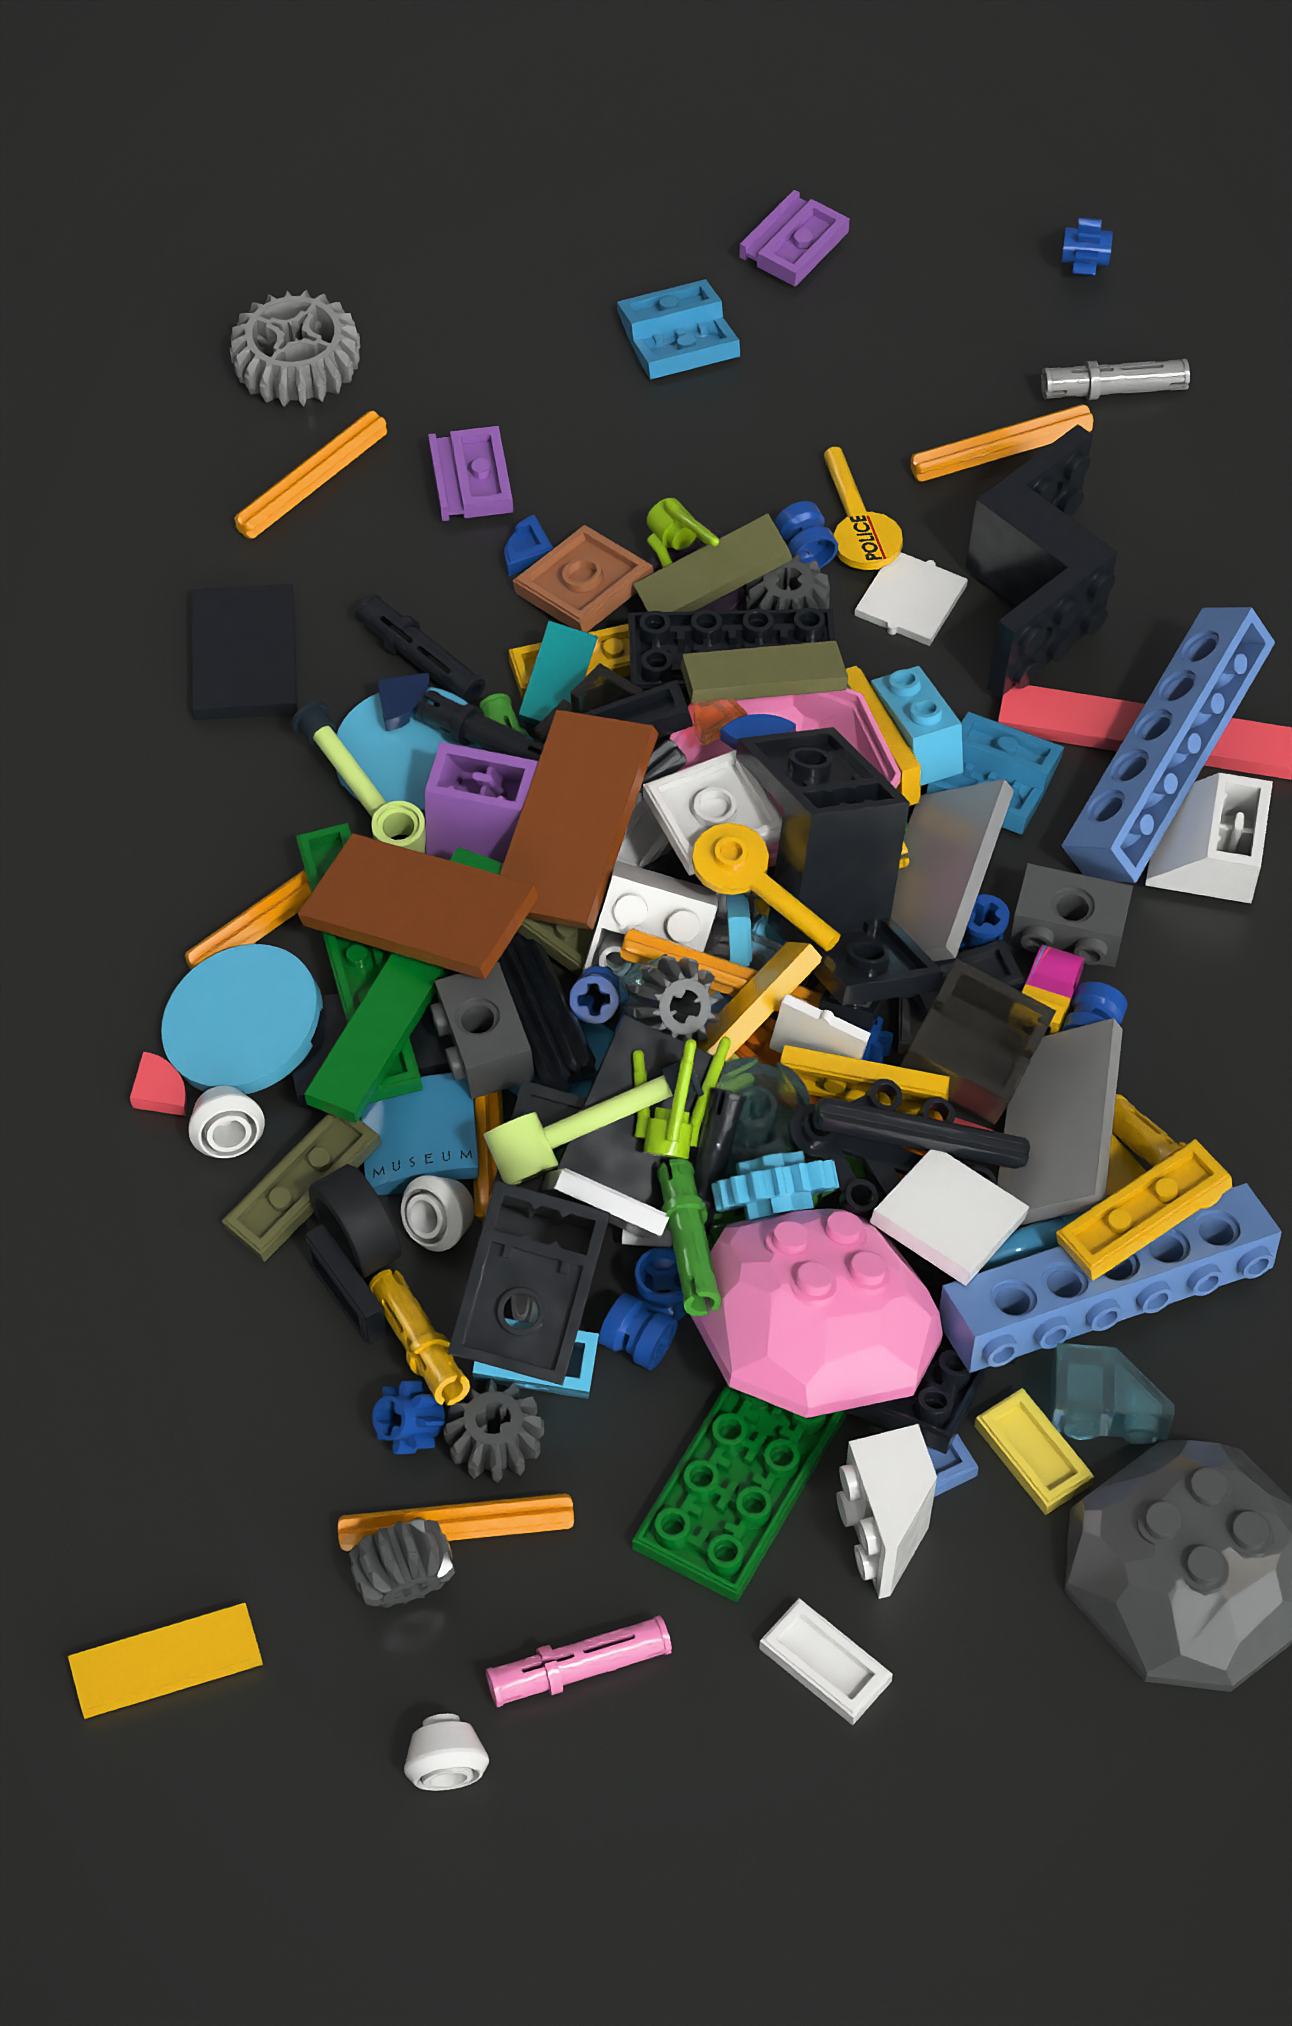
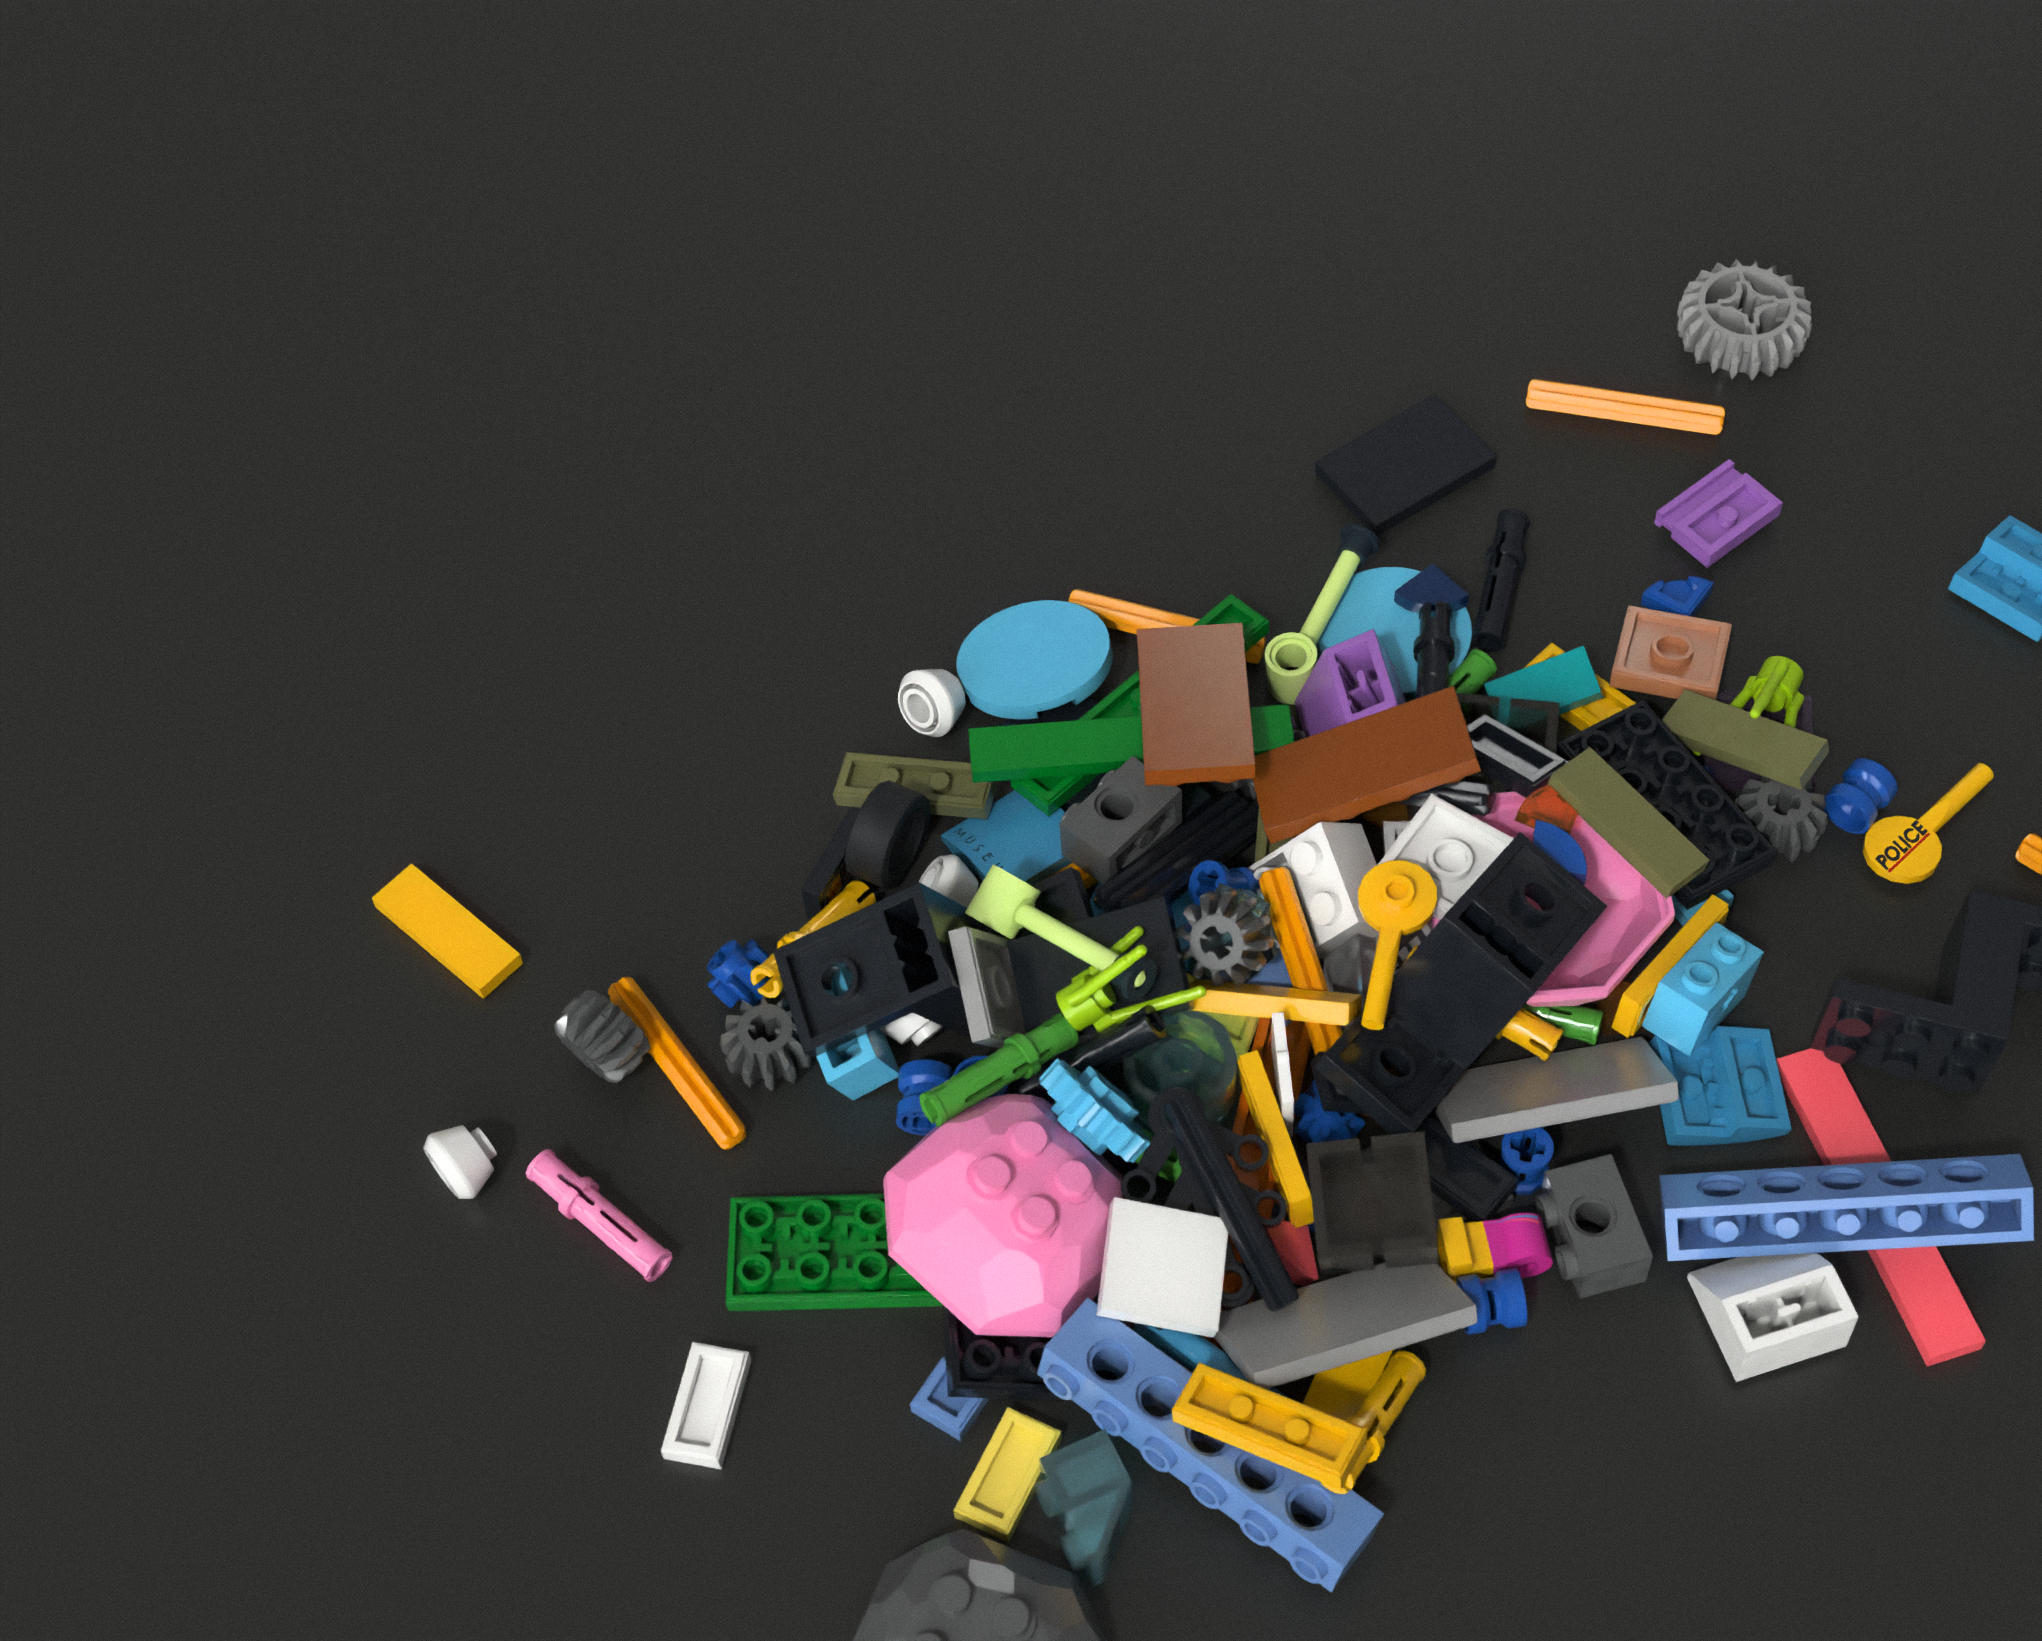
camera: 65 degrees right, 0 degrees up
coral tile [130,1052,188,1116] -> none
medium azure tile [726,893,752,966] -> none
white slope [836,1424,937,1599] -> none
white piece [855,552,968,646] -> none

